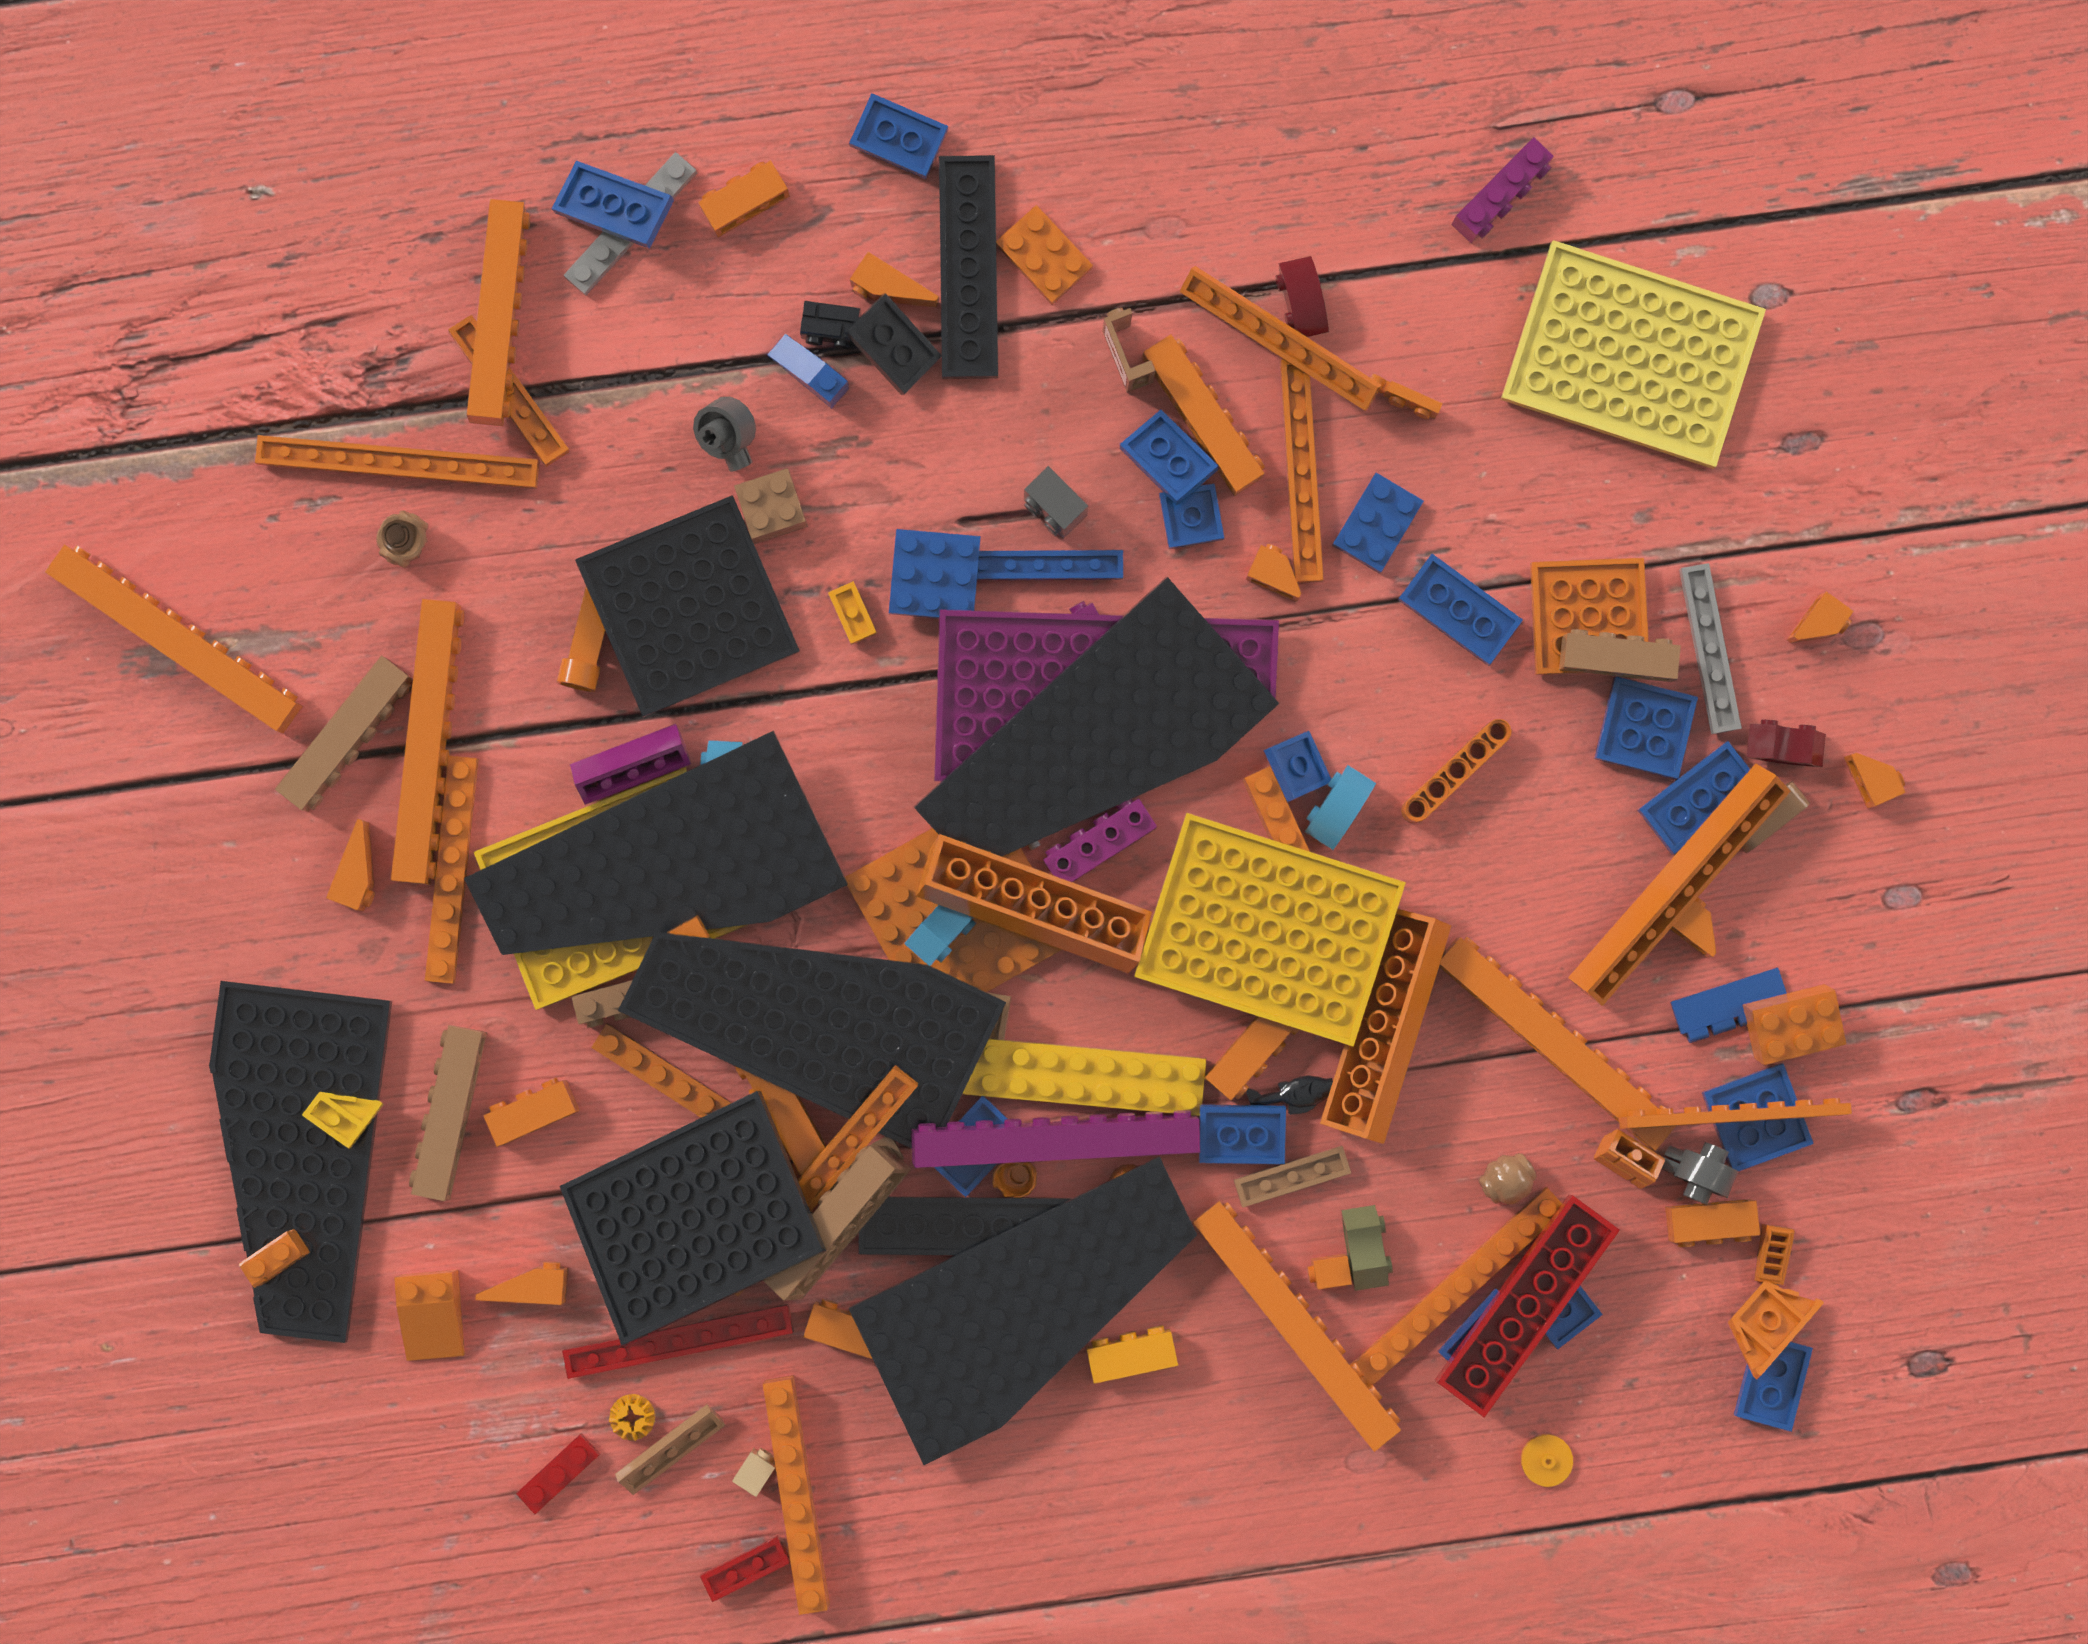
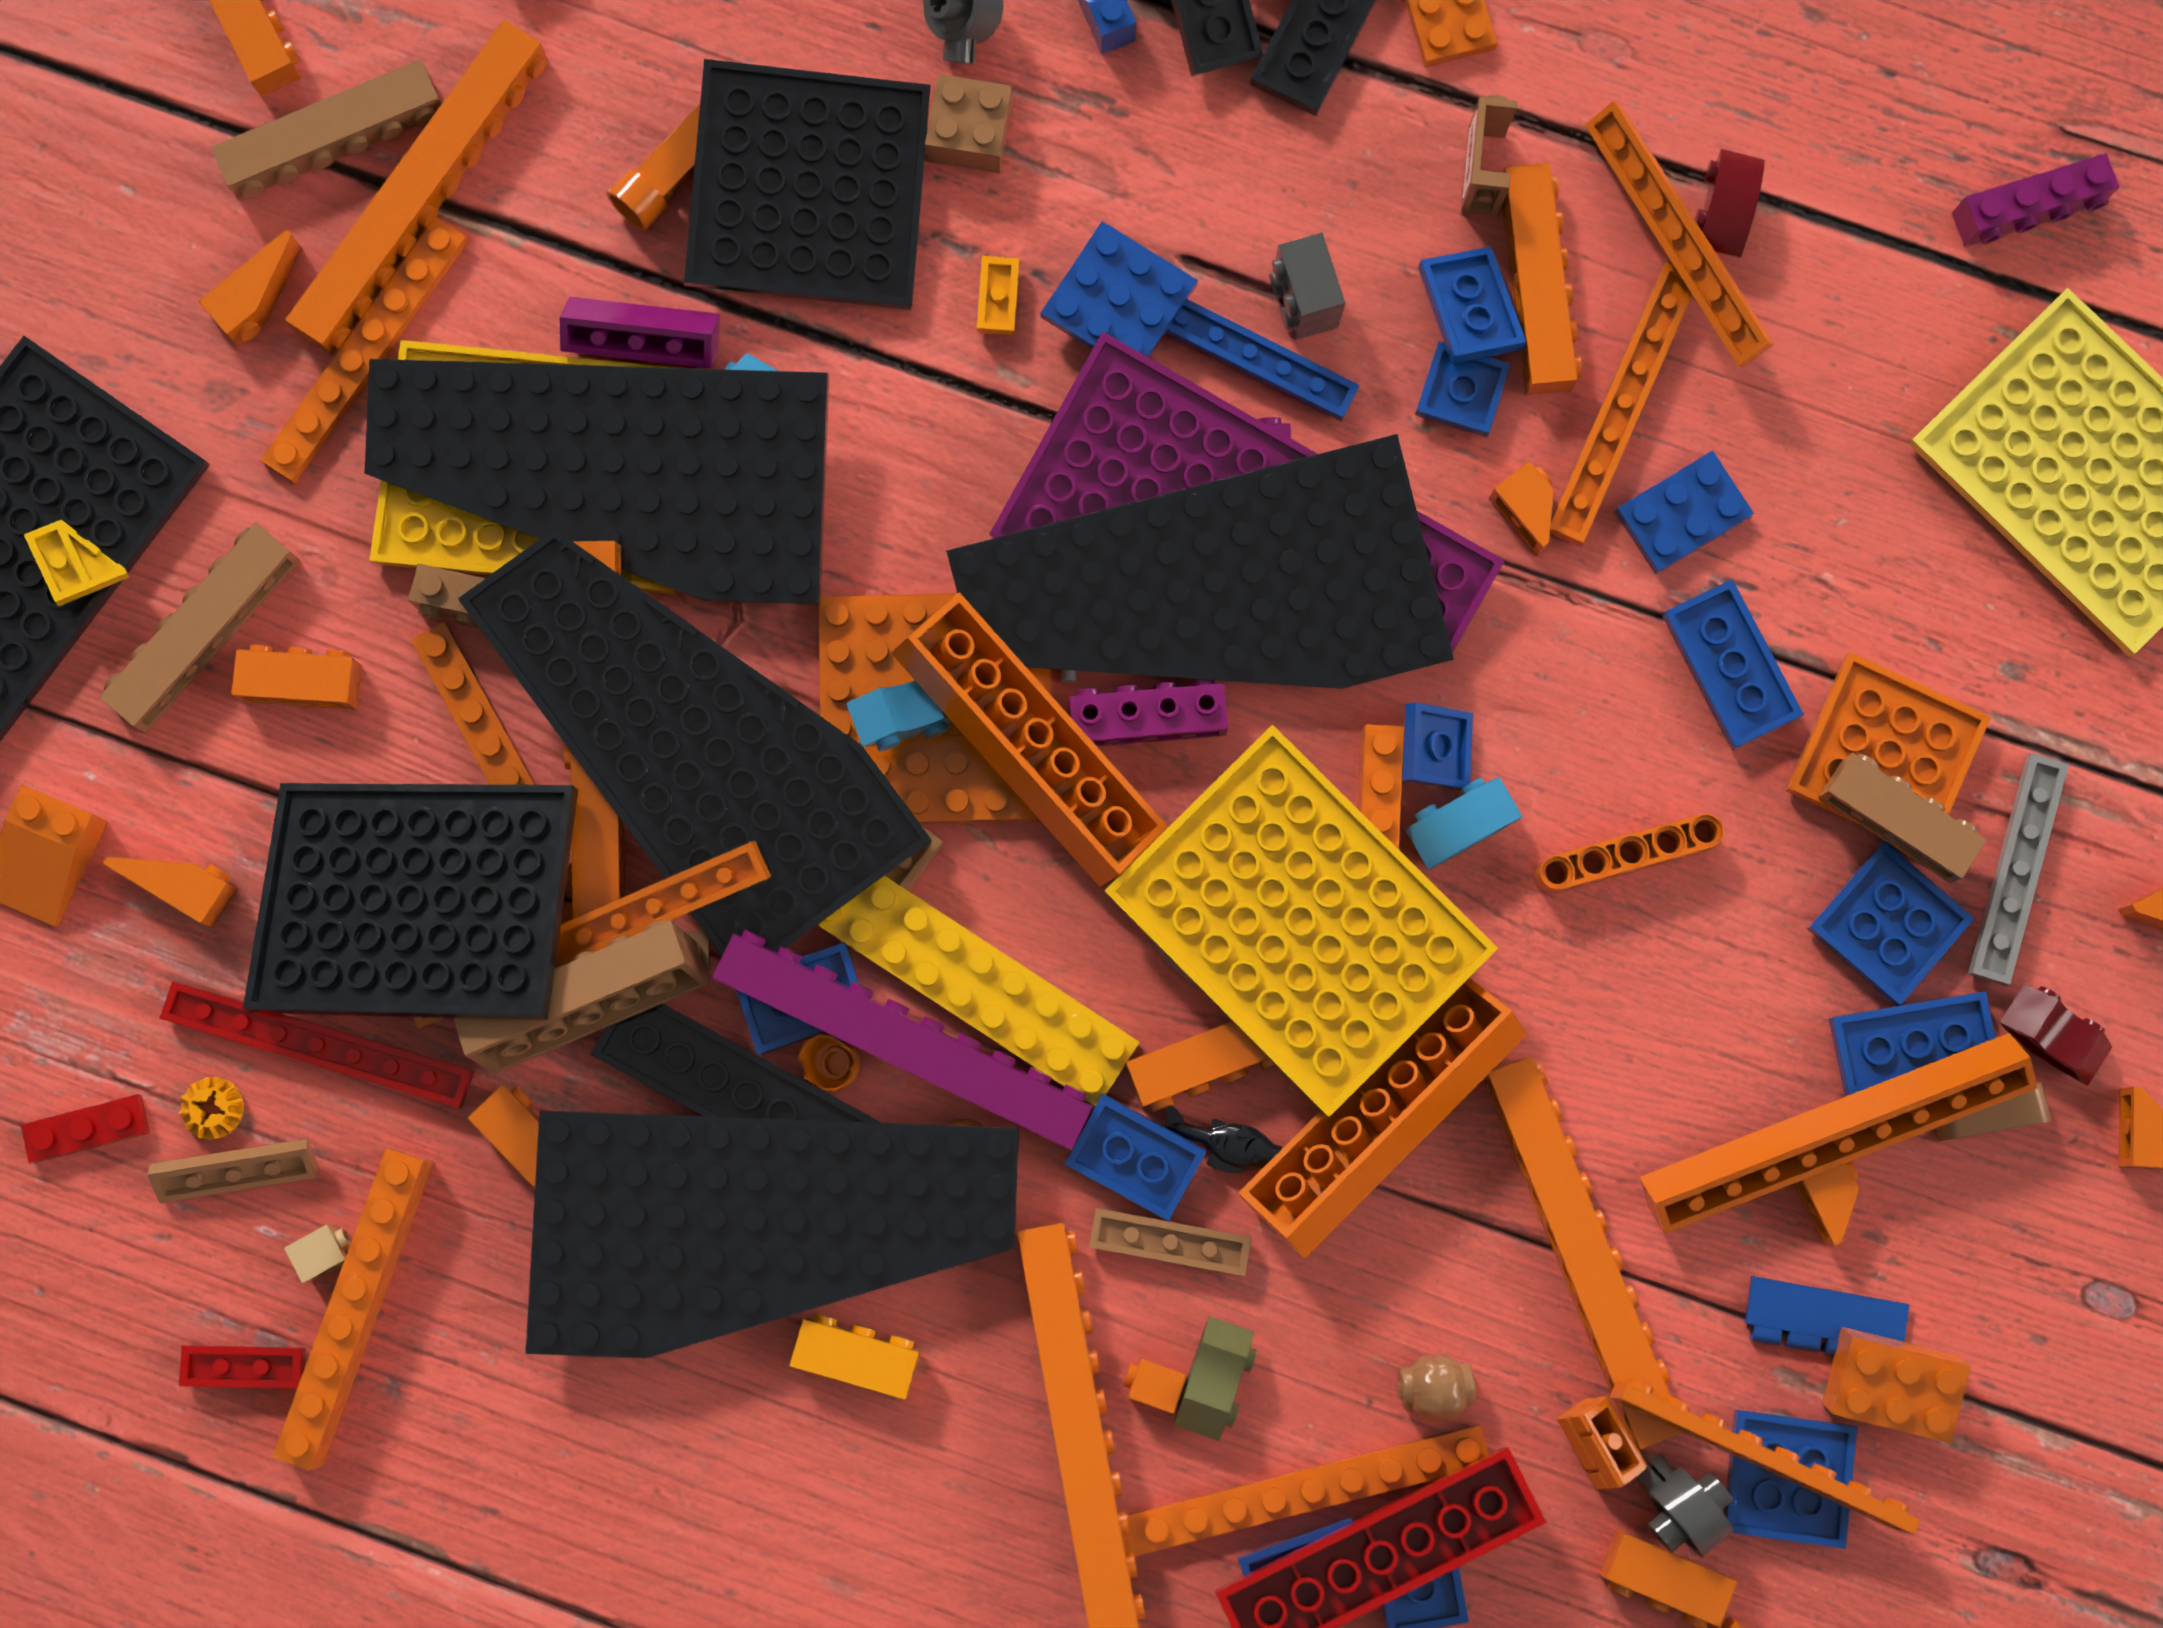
camera: 30 degrees right, 5 degrees down
orange plate [1371,374,1443,420] -> none

